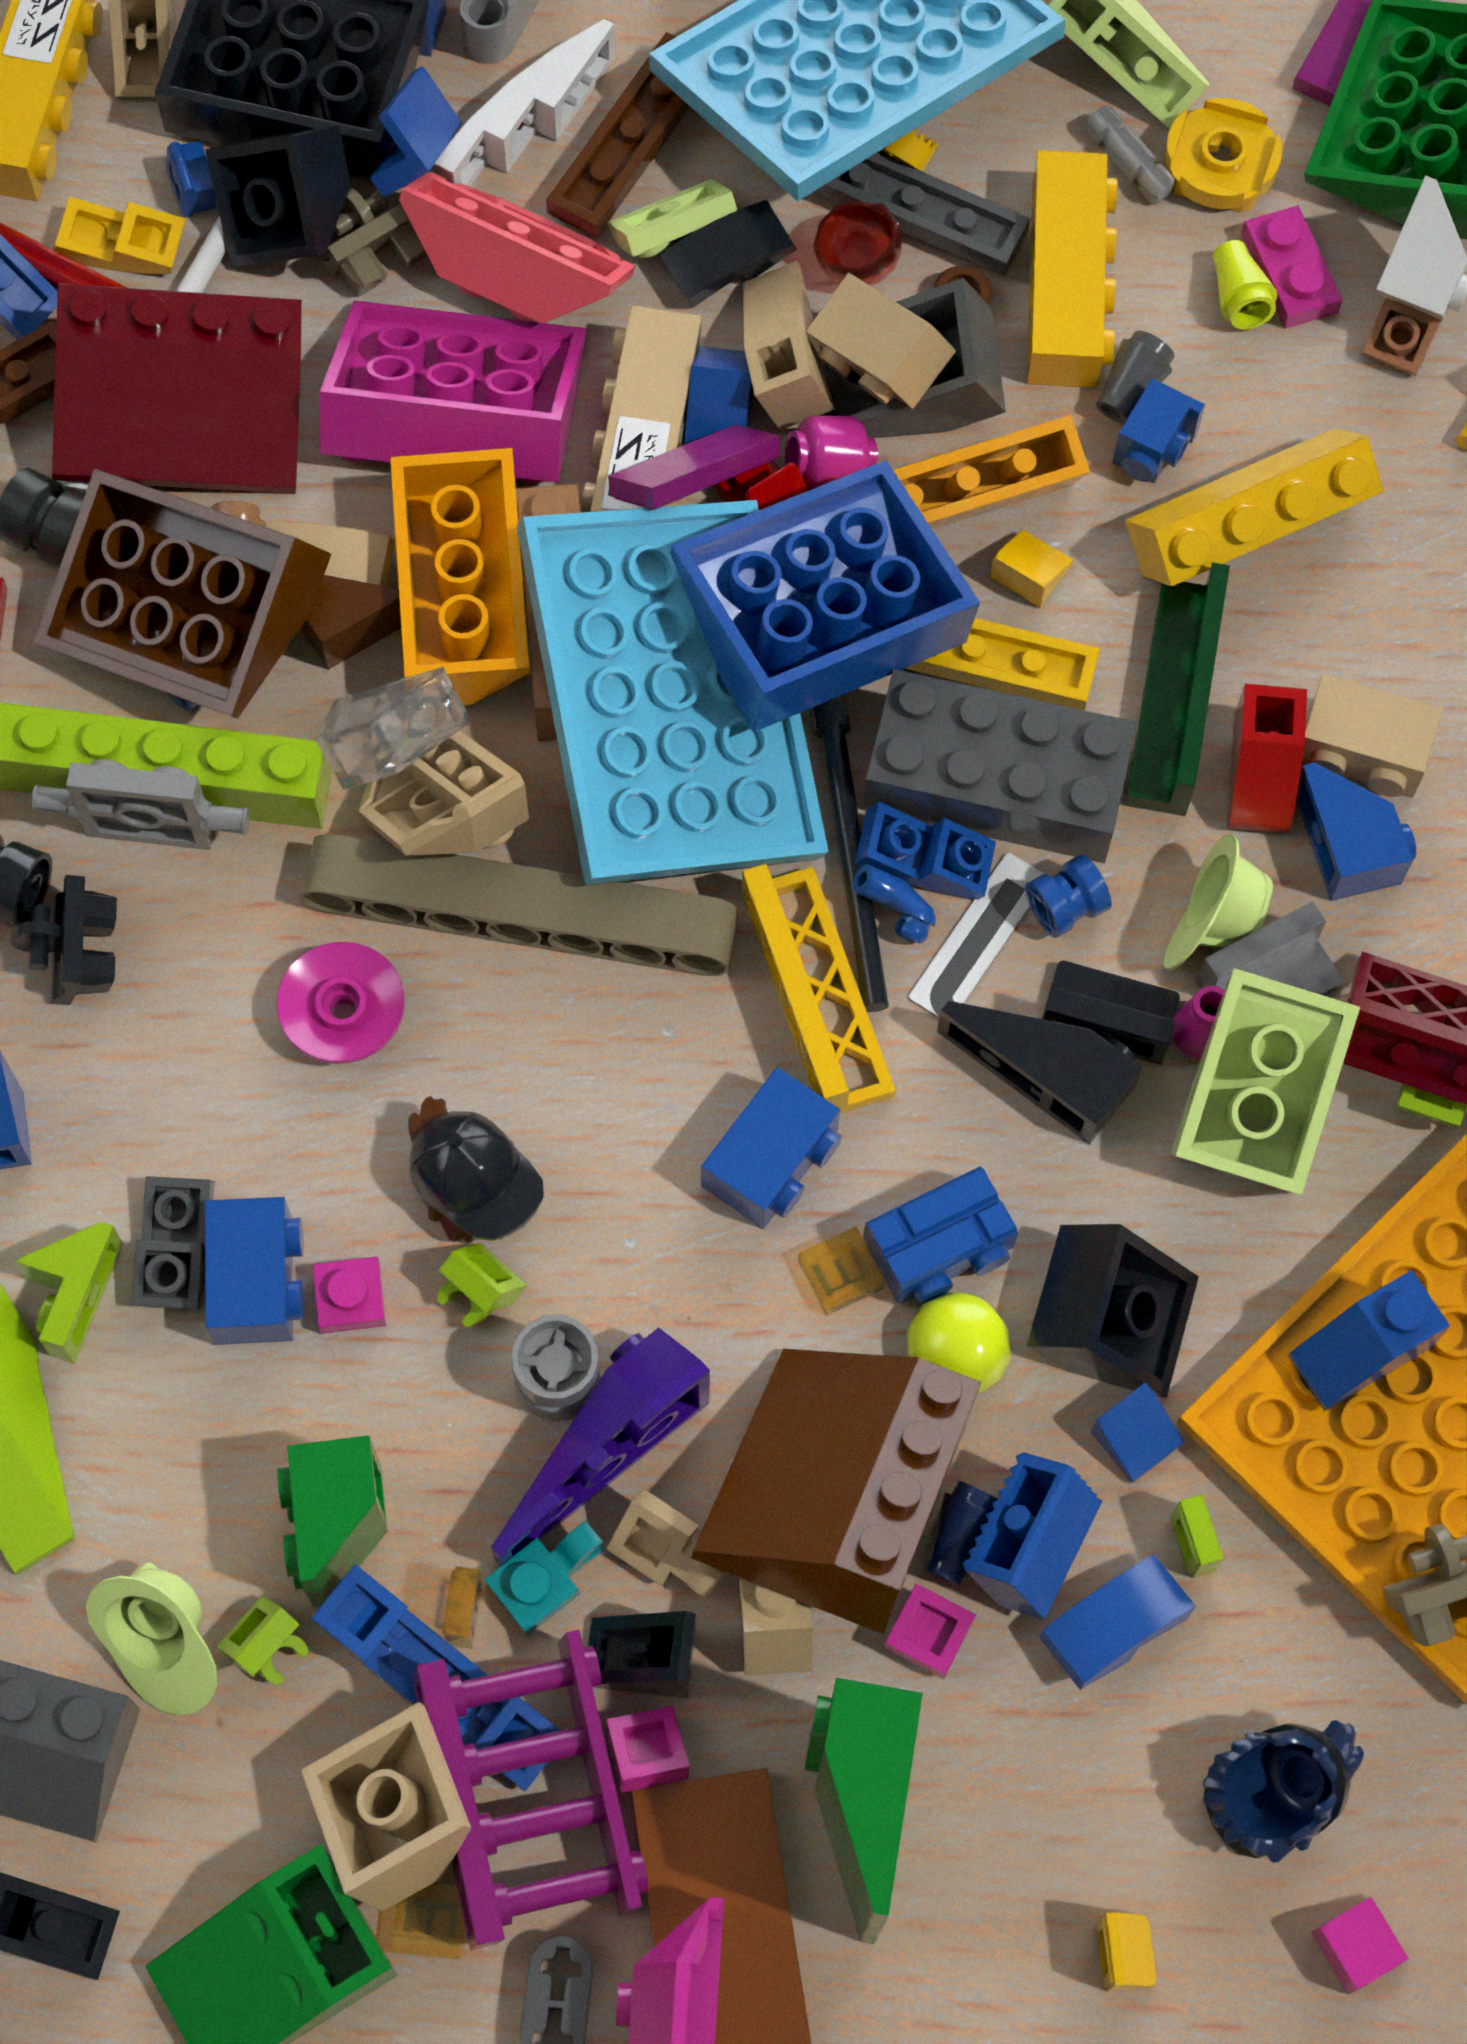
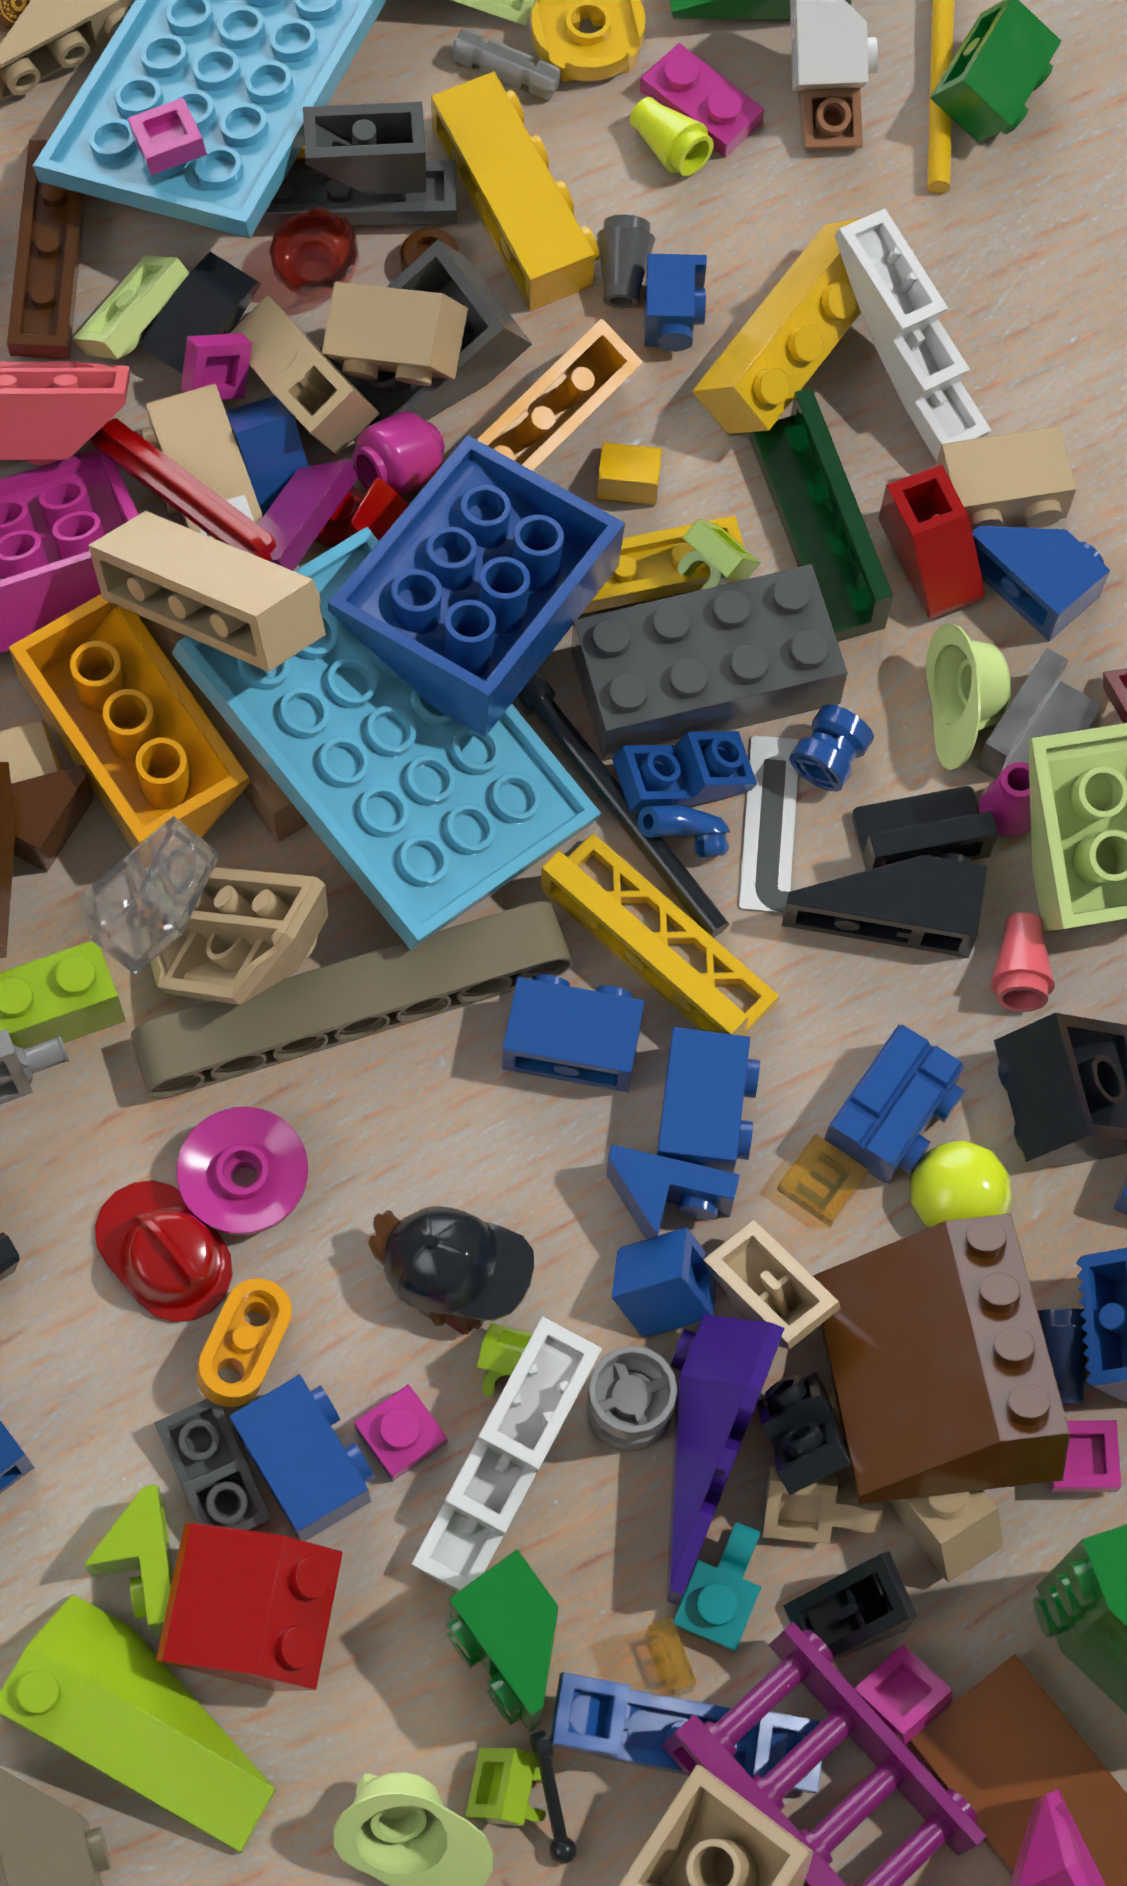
camera: 30 degrees left, 0 degrees up
none -> tan brick [88,511,326,672]
none -> red axle [90,418,277,562]
none -> red piece [95,1180,233,1322]
none -> dark pink plate [127,98,207,175]
none -> red slope [156,1523,343,1691]
none -> dark pink plate [180,333,252,400]
none -> light orange plate [196,1278,292,1407]
none -> dark grey slope [303,101,426,195]
none -> white slope [411,1316,602,1592]
none -> blue brick [502,974,645,1093]
none -> black hinge [530,1730,577,1865]
none -> blue slope [606,1144,740,1239]
none -> blue panel [611,1227,717,1337]
none -> lime tile [677,519,761,590]
none -> tan slope [703,1220,841,1350]
none -> black slope [758,1372,851,1495]
none -> white slope [835,209,992,462]
none -> coral cone [990,913,1055,1012]

